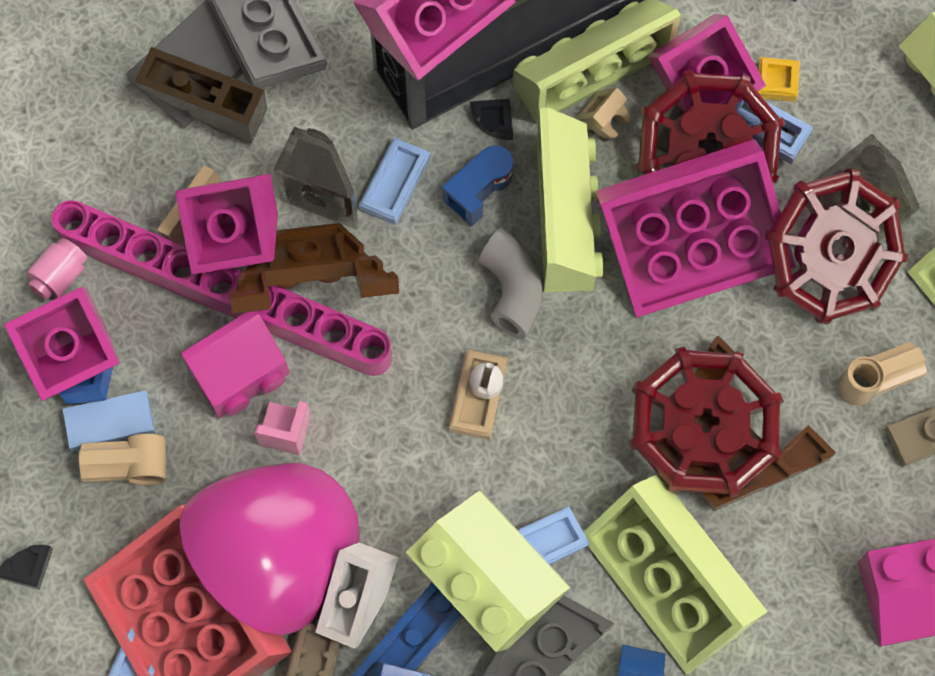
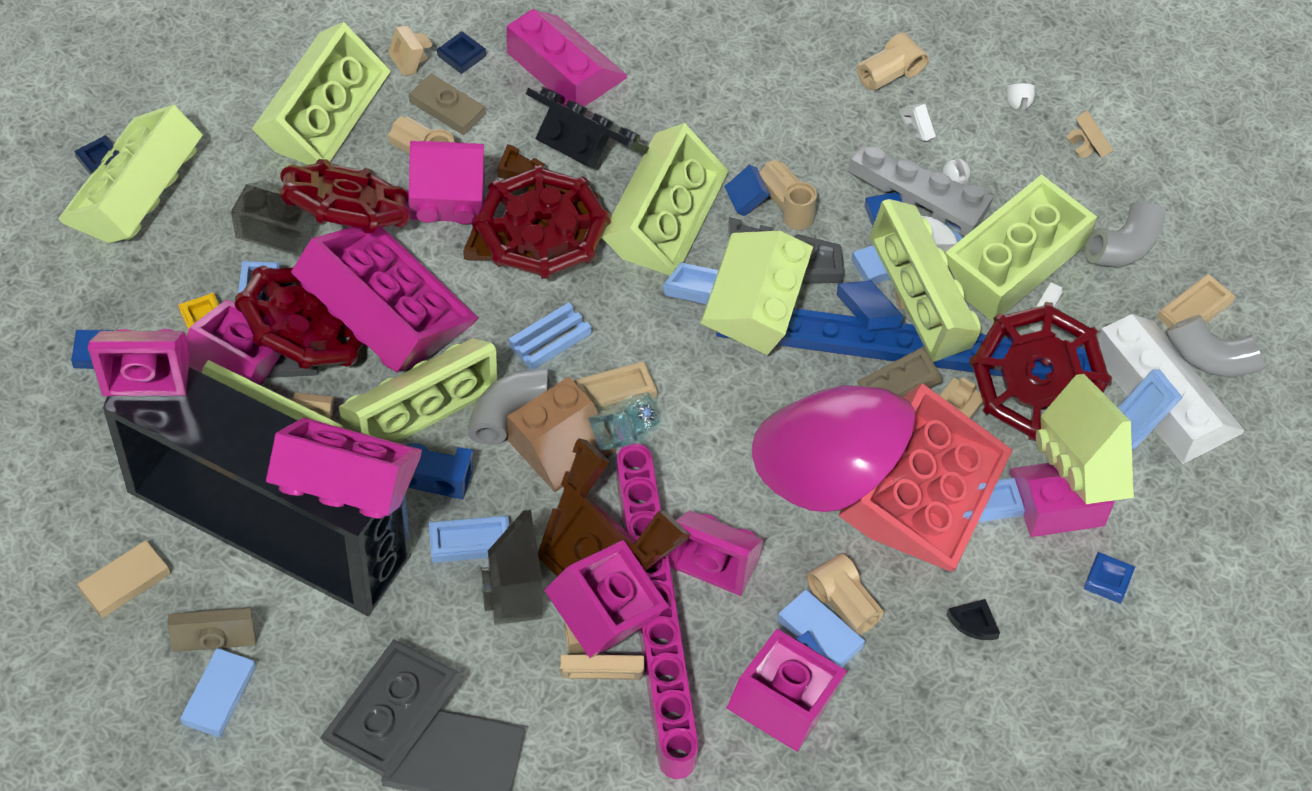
camera: 125 degrees left, 15 degrees down
bright pink brick [26,238,87,300] -> none
dark brown slope [135,47,267,144] -> none
bright pink panel [255,401,311,455] -> none
white slope [315,543,398,649] -> none
white hinge [469,363,503,399] -> none
none -> dark pink slope [409,141,485,224]
none -> medium nougat slope [507,377,616,492]
none -> light blue tile [509,302,592,369]
none -> black bracket [525,87,649,169]
none -> clear light blue leg [588,392,660,450]

